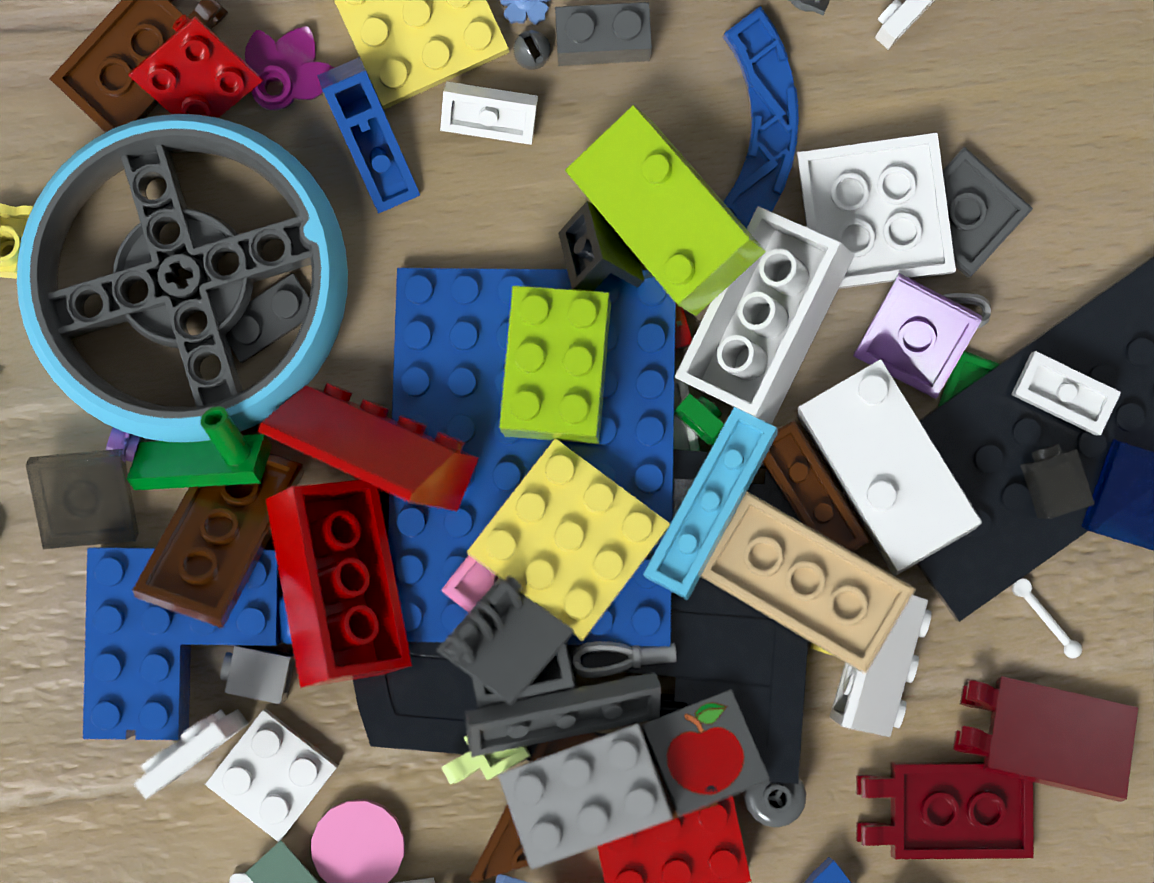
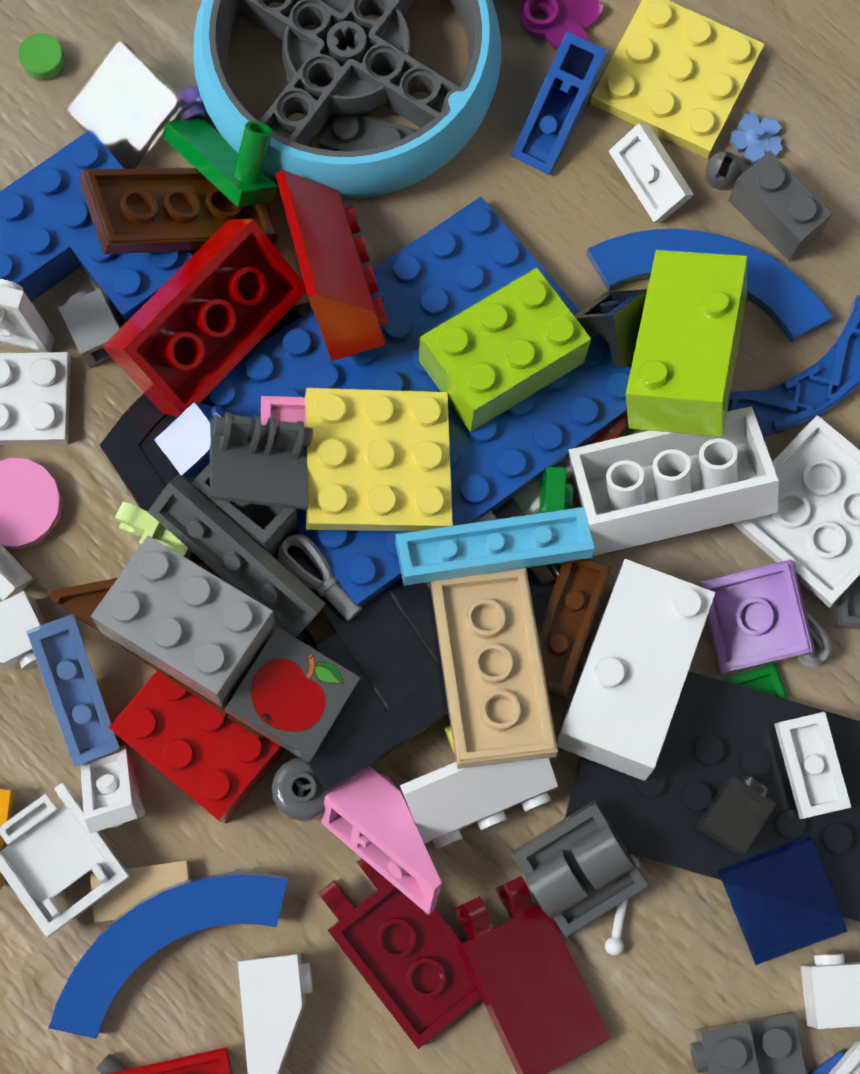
camera: 55 degrees right, 10 degrees down
none -> brick [155,402,226,478]
none -> bright pink slope [321,766,442,915]
none -> dark grey plate [513,800,648,937]
none -> blue tile [586,229,833,342]

